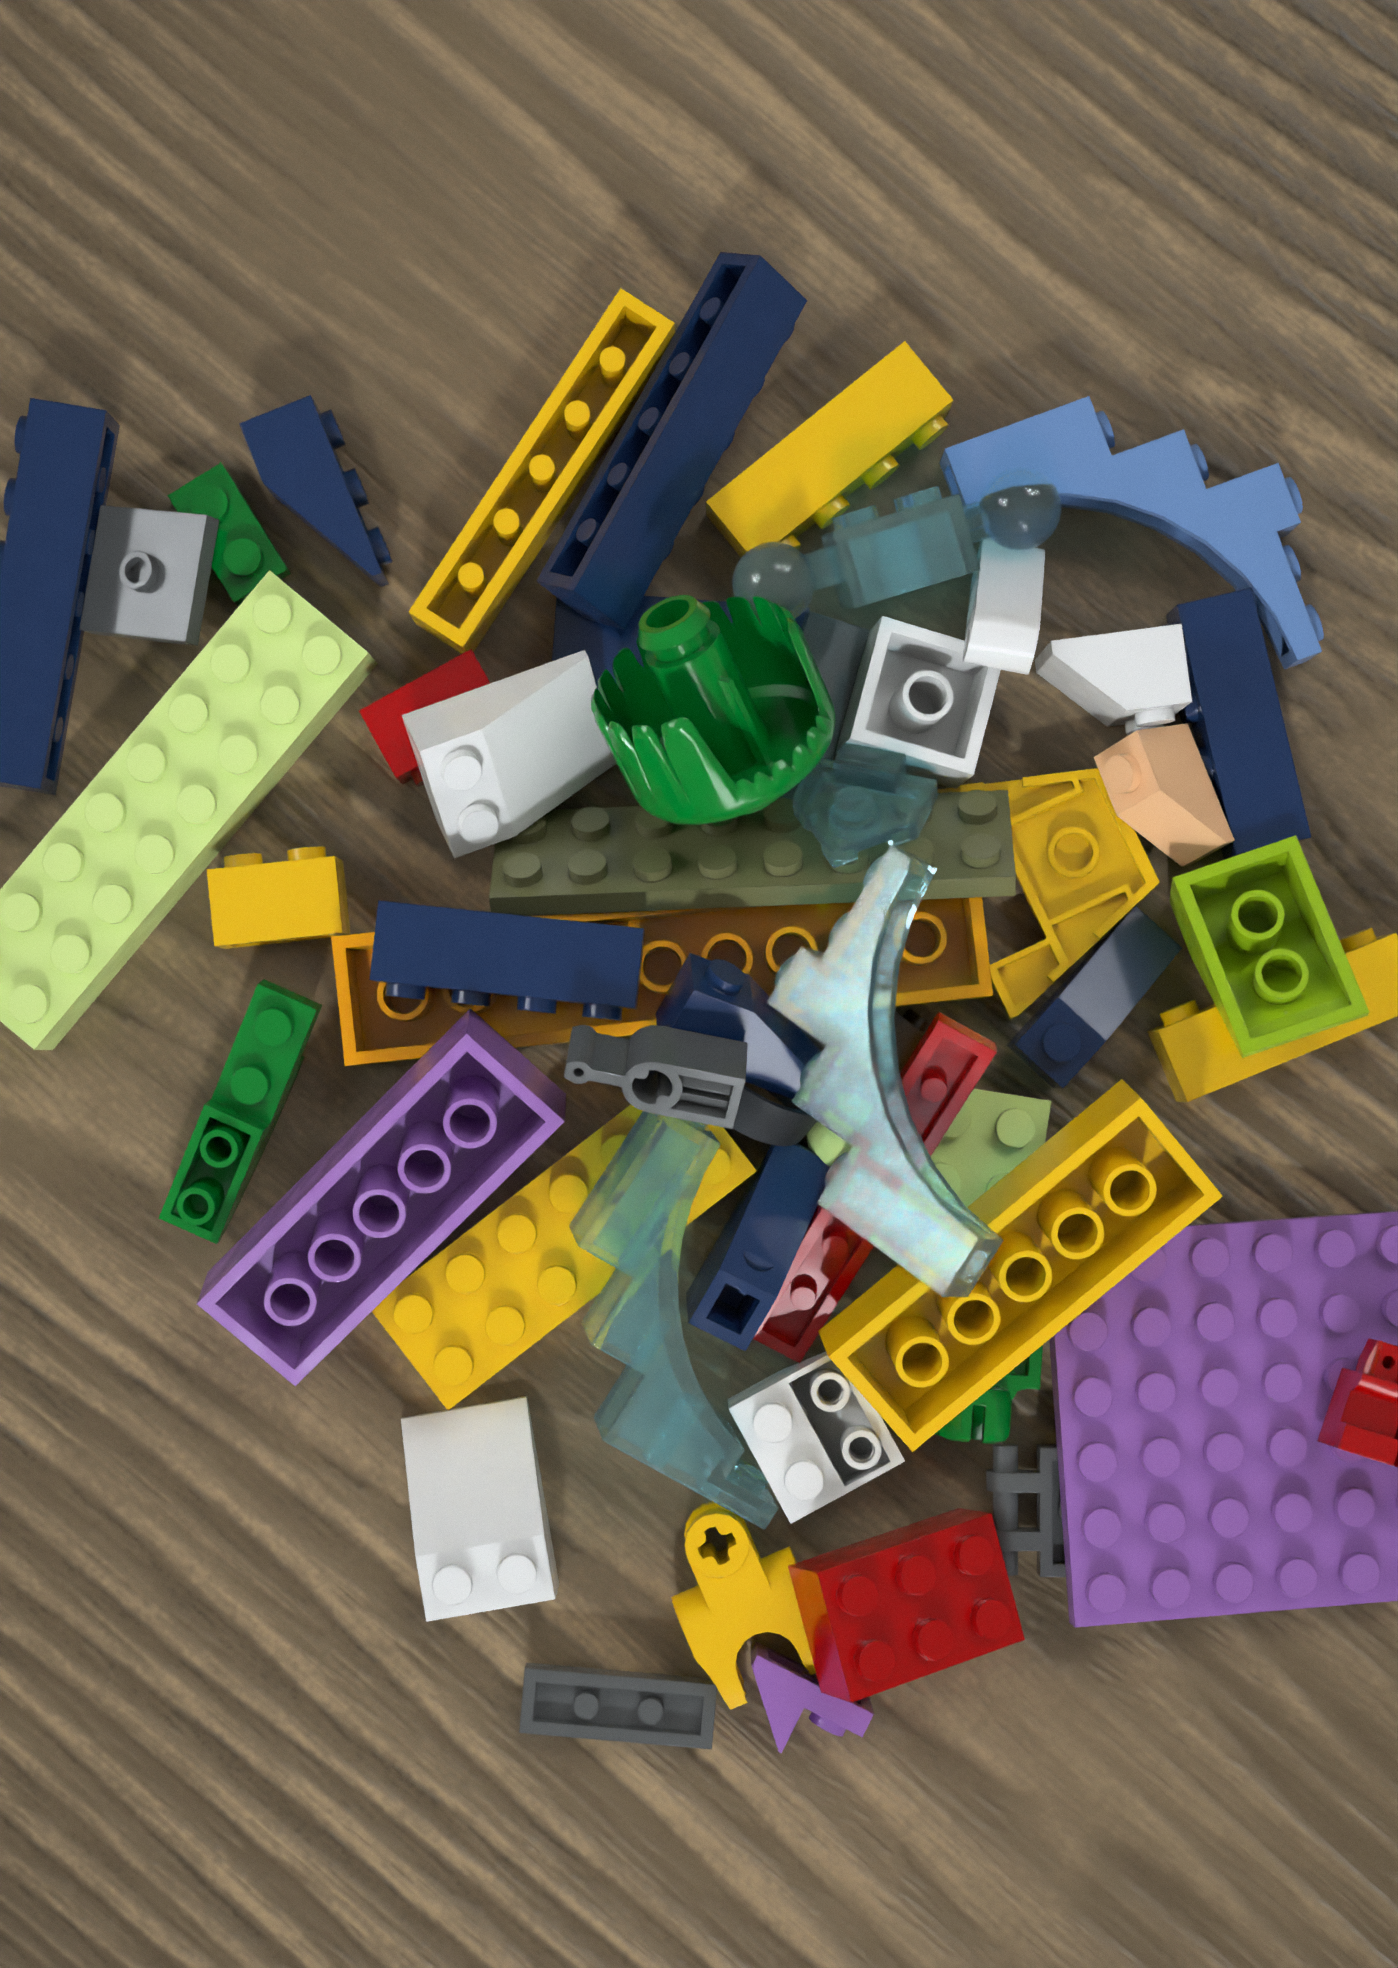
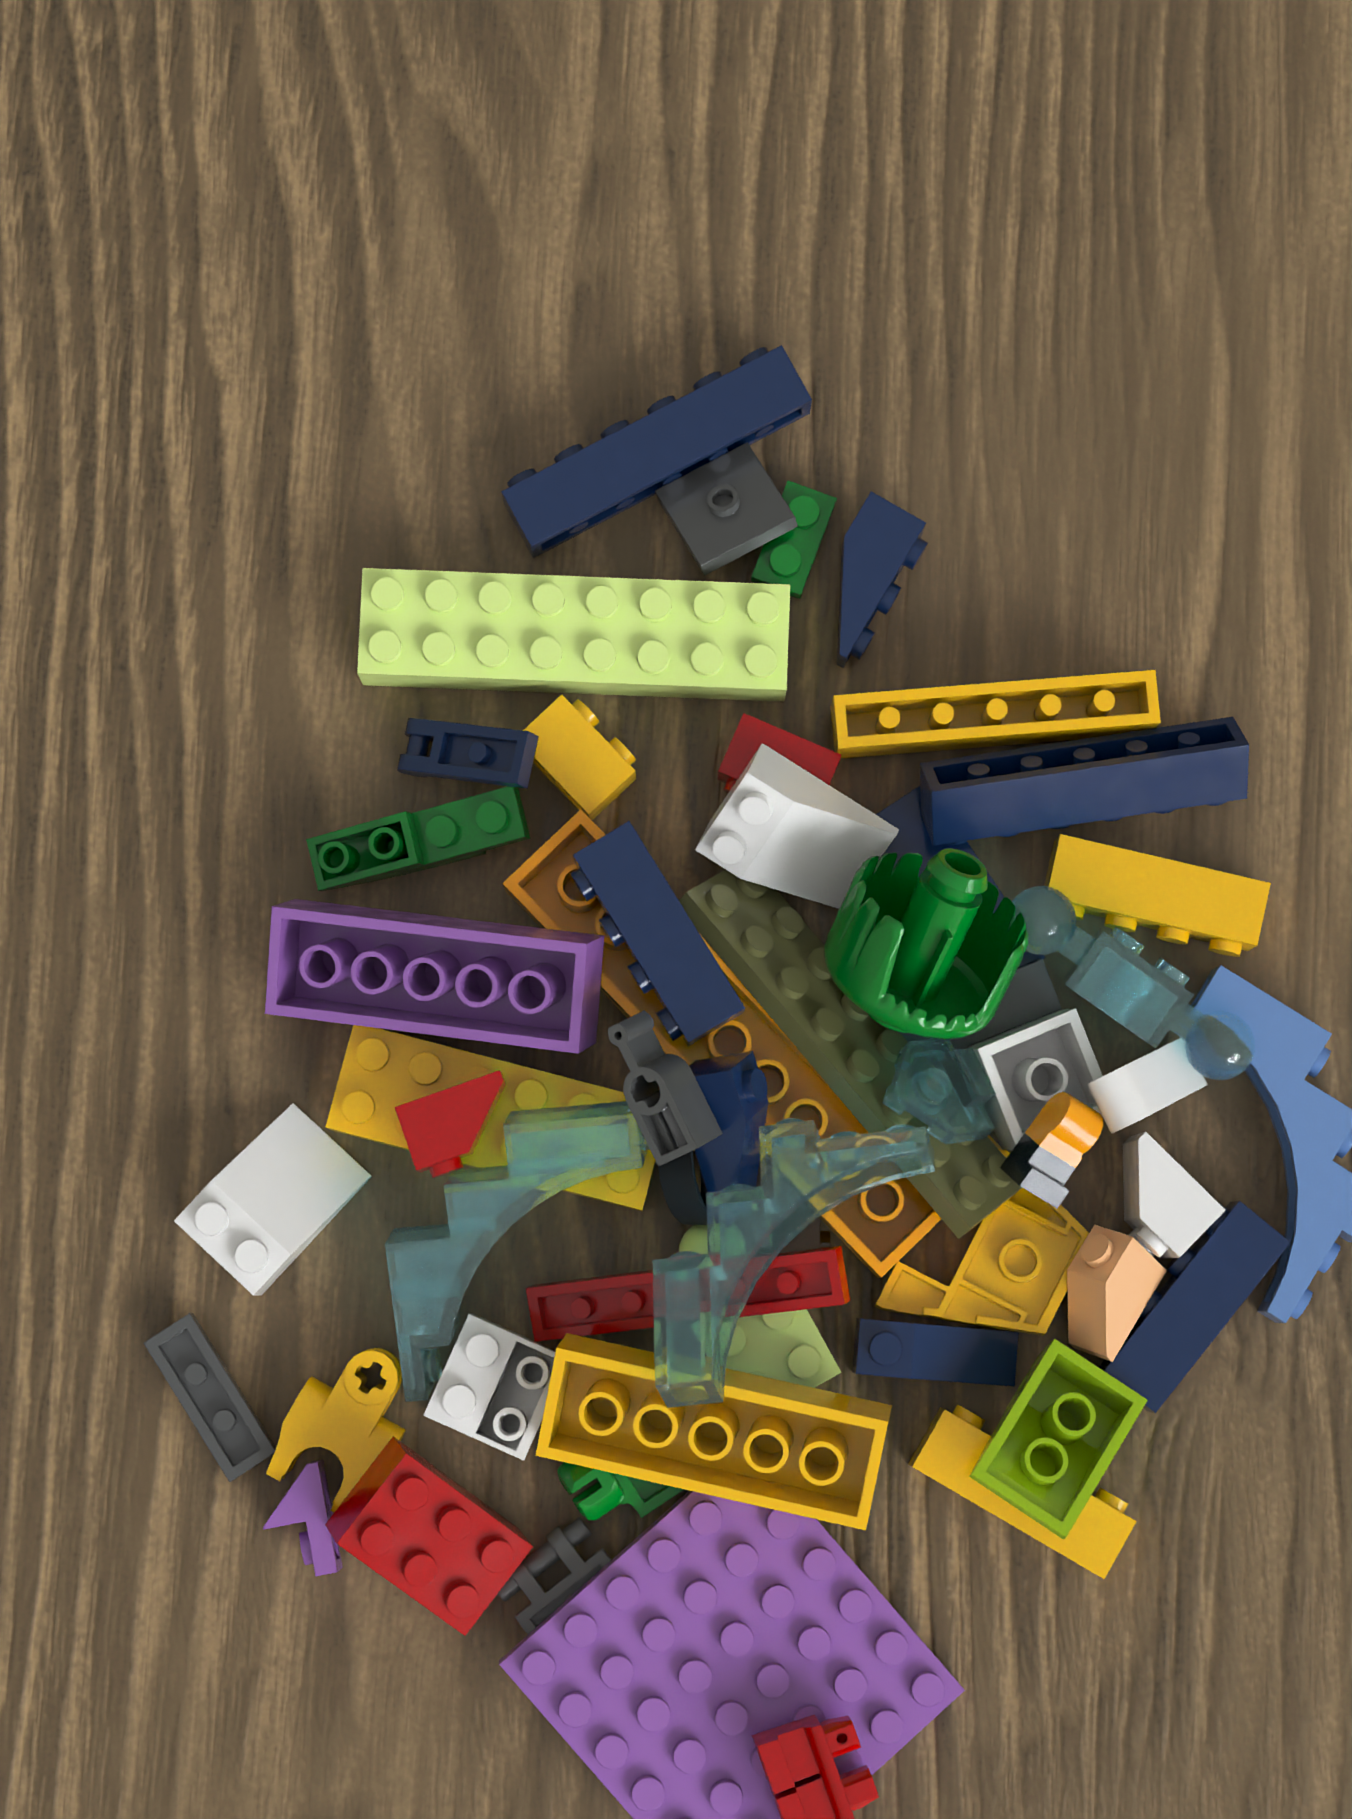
camera: 50 degrees right, 5 degrees down
dark blue slope [686,1143,833,1351] -> none
none -> red slope [394,1070,506,1178]
none -> dark blue plate [397,718,539,789]
none -> leg [1000,1092,1103,1209]

